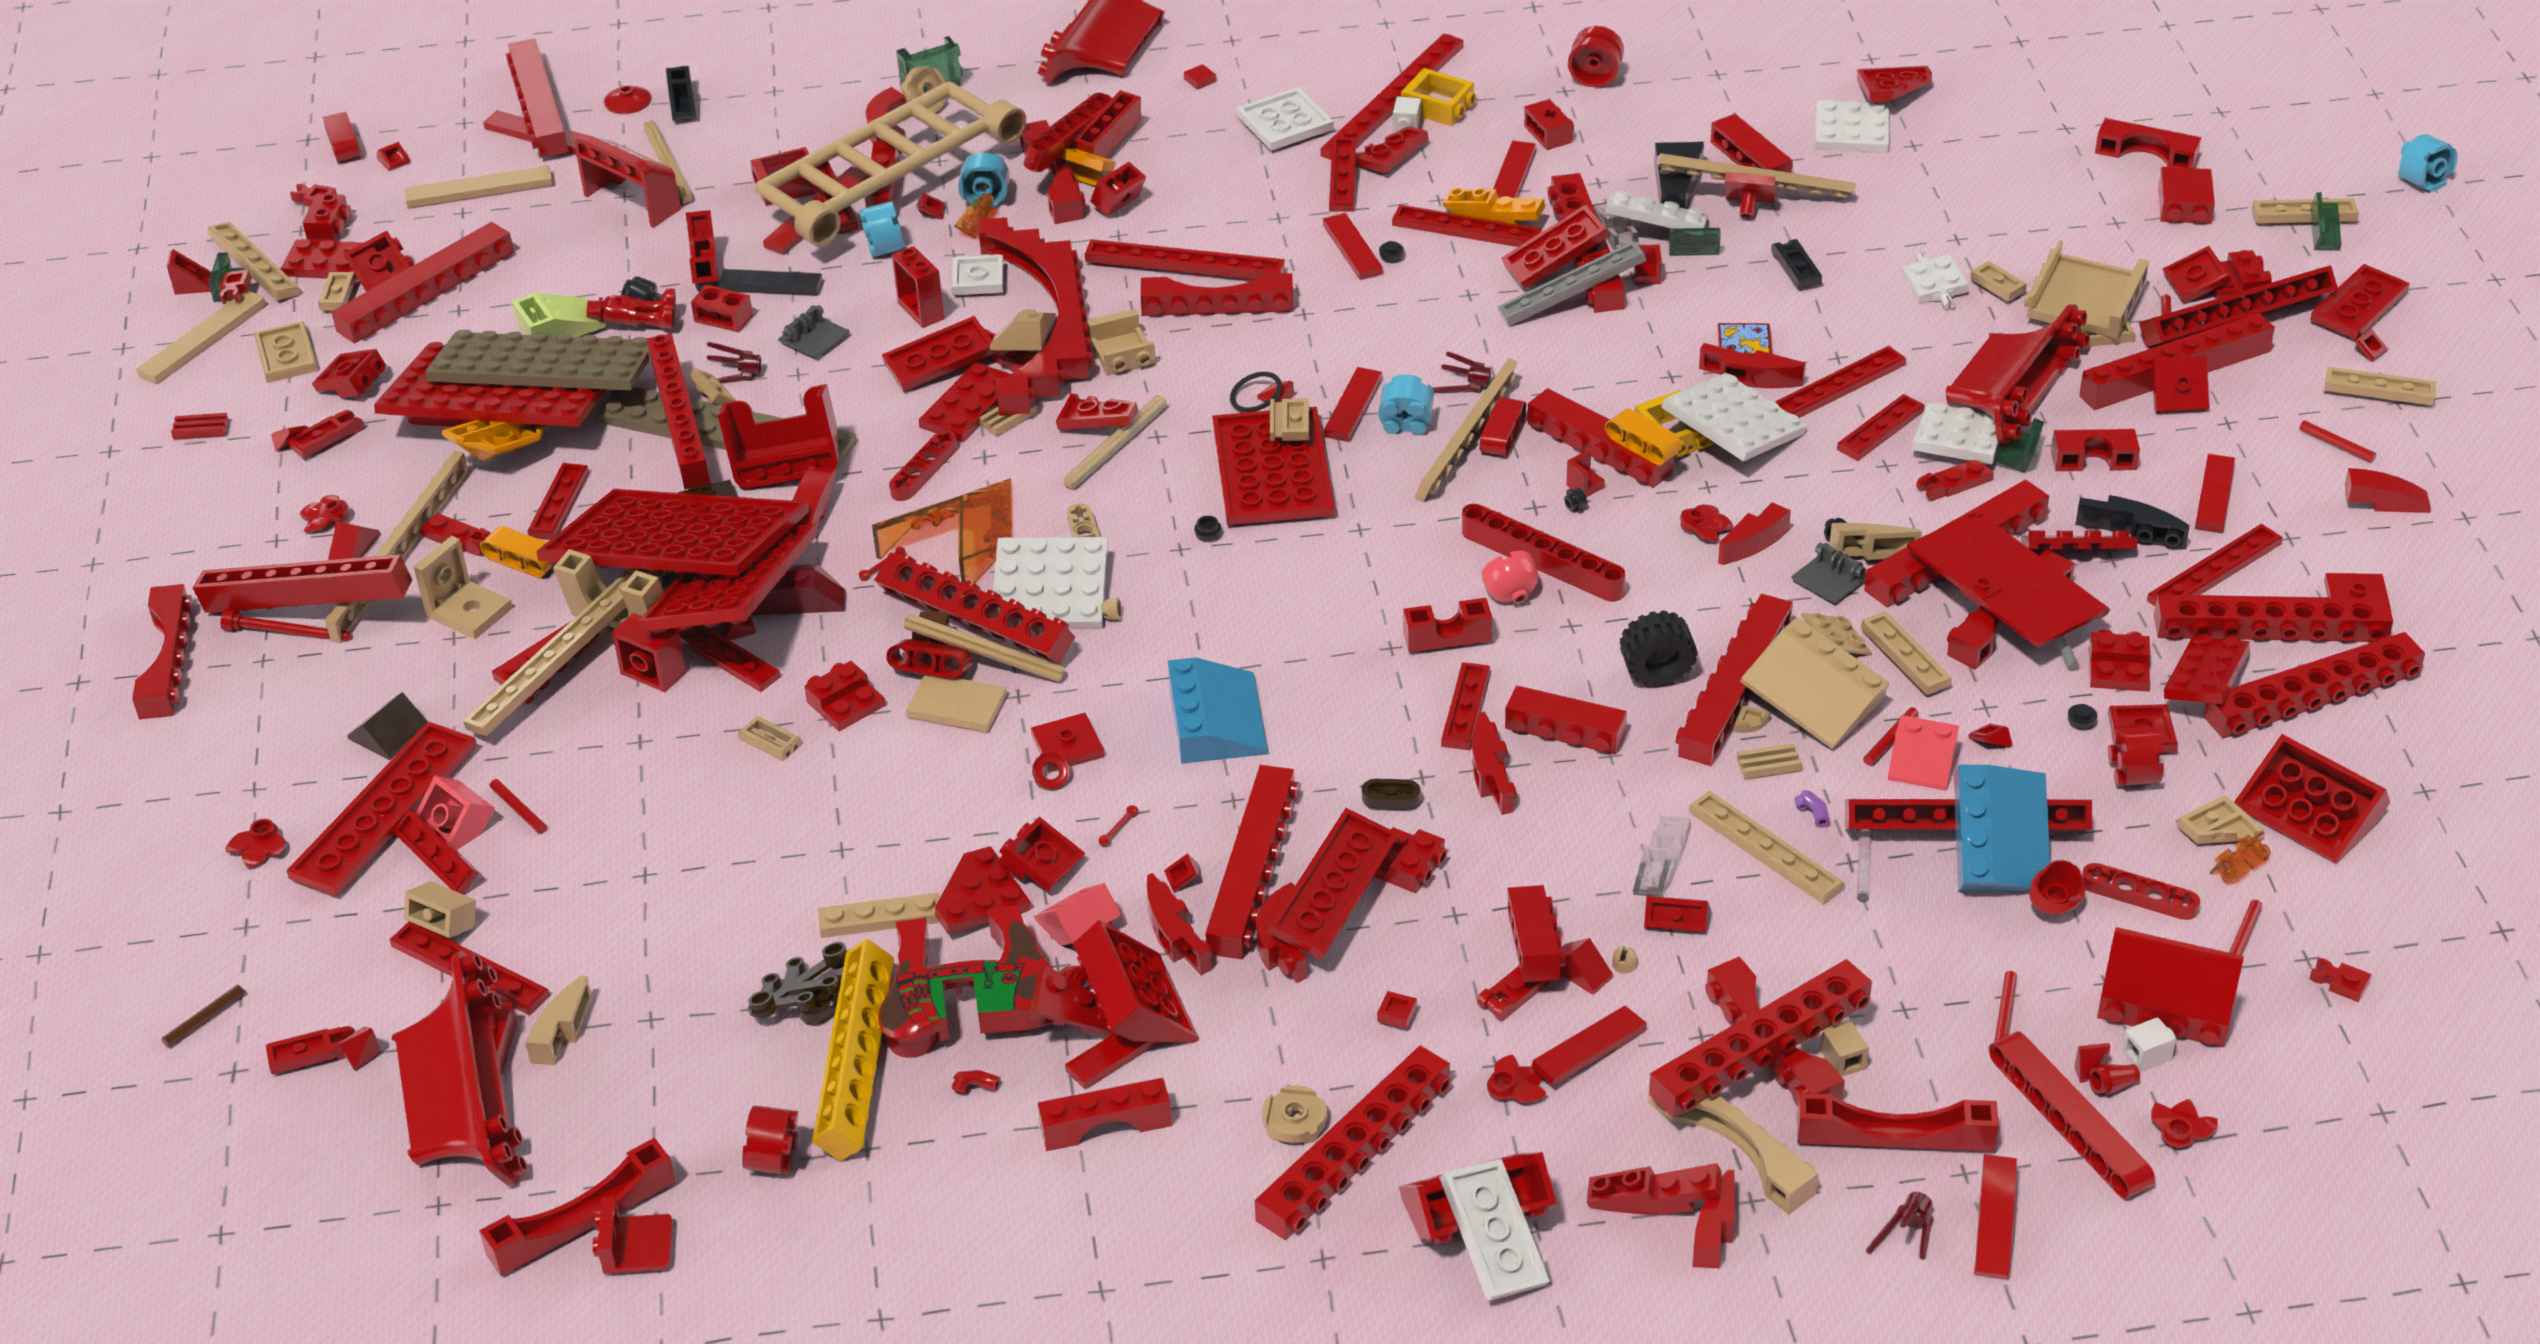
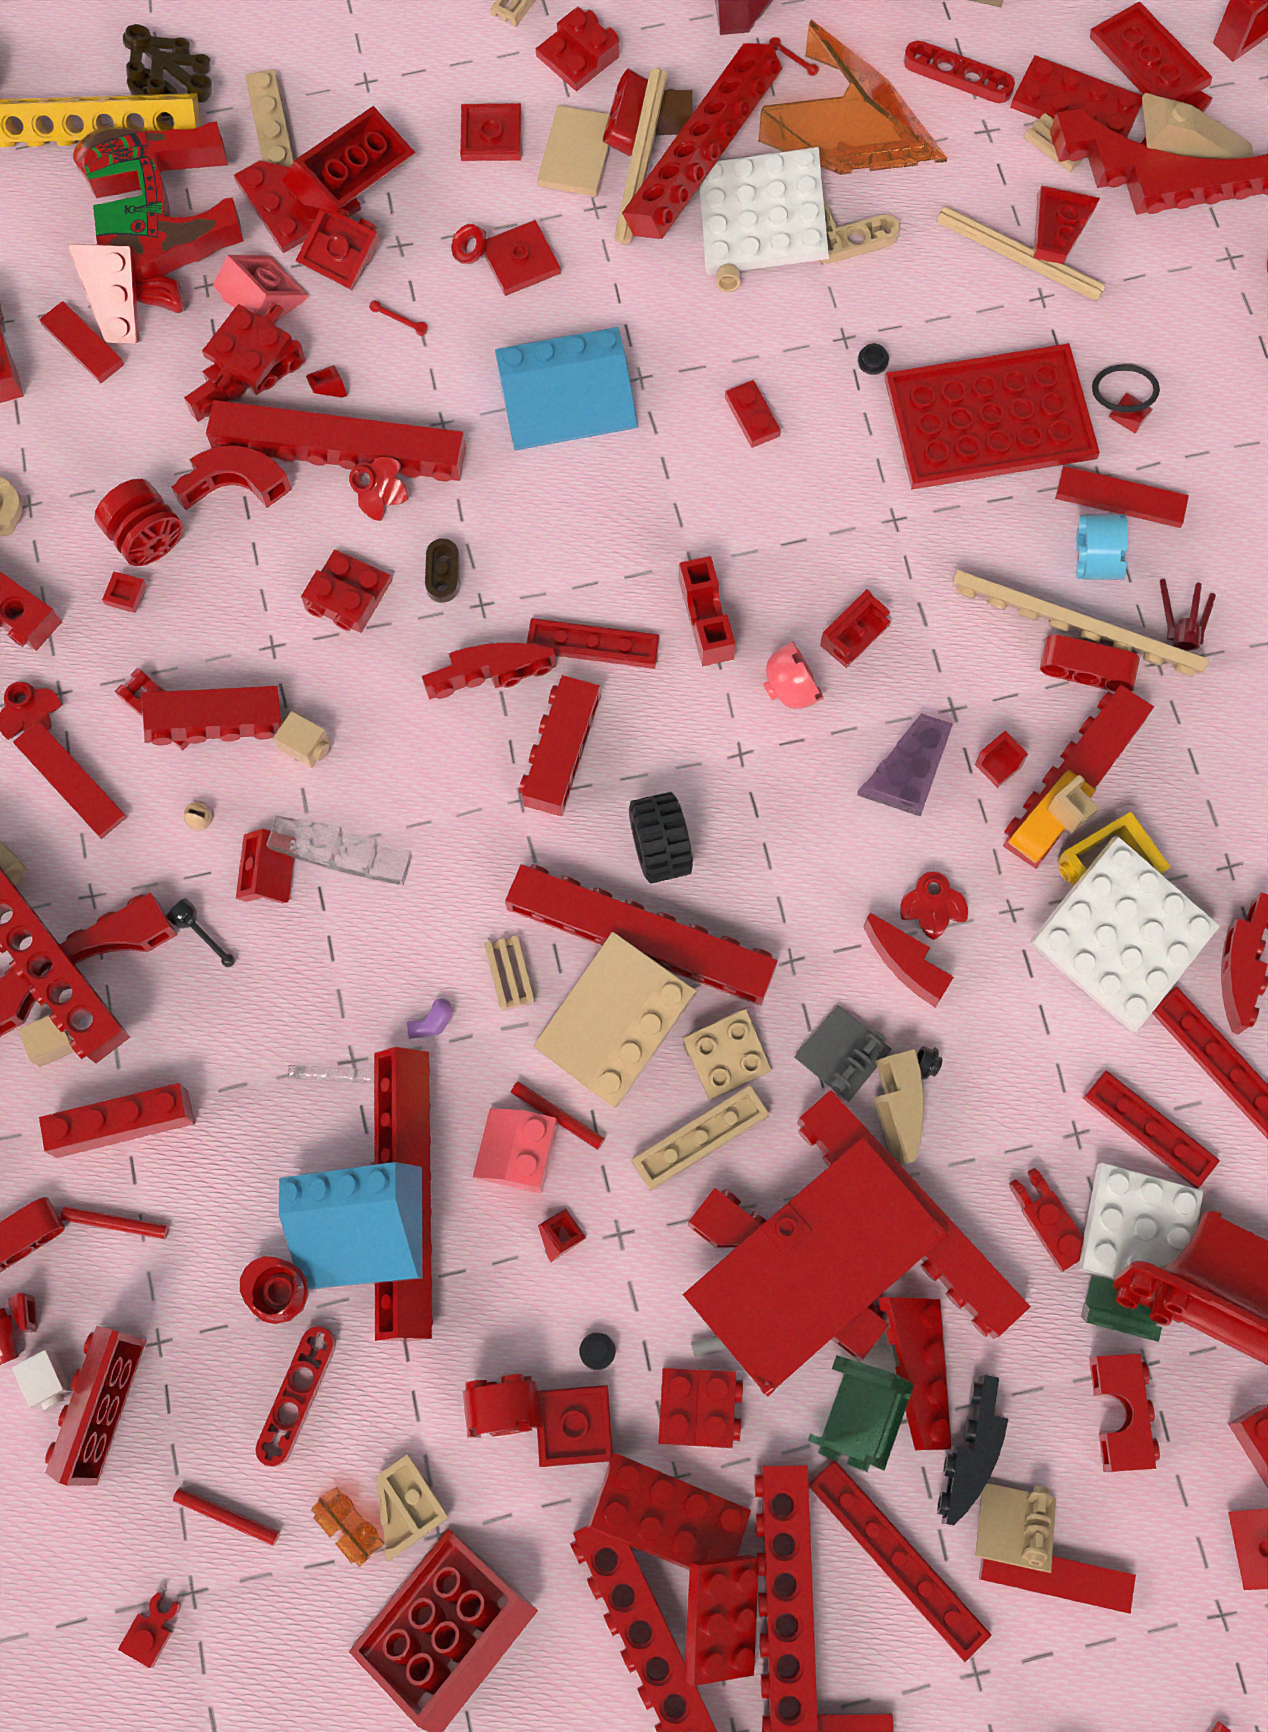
camera: 85 degrees right, 30 degrees up
red arm [951,1070,1001,1094] -> none
red slope [1073,920,1199,1043] -> none
tan panel [1087,309,1156,376] -> none
red plate [1267,807,1399,960] -> none
tan plate [1270,399,1309,441] -> none
red beam [1462,504,1625,602] -> none
red slope [1560,938,1613,995] -> none
black plate [1564,487,1588,513] -> none
tan tile [1689,791,1845,905] -> none
tan tile [1734,706,1771,733] -> none
none -> red brick [39,1083,195,1158]
none -> red wheel [94,478,184,567]
none -> black hinge [166,898,235,967]
none -> red plate [202,302,292,392]
none -> tan brick [273,711,330,768]
none -> red slope [282,105,416,212]
none -> red plate [349,456,409,521]
none -> red tile [460,103,521,161]
none -> red plate [684,1554,759,1686]
none -> red plate [725,380,781,448]
none -> clear green panel [808,1355,914,1473]
none -> red hinge [820,589,891,668]
none -> clear purple wing [857,713,953,817]
none -> tan hinge [975,1483,1056,1573]
none -> tan panel [1048,775,1099,834]

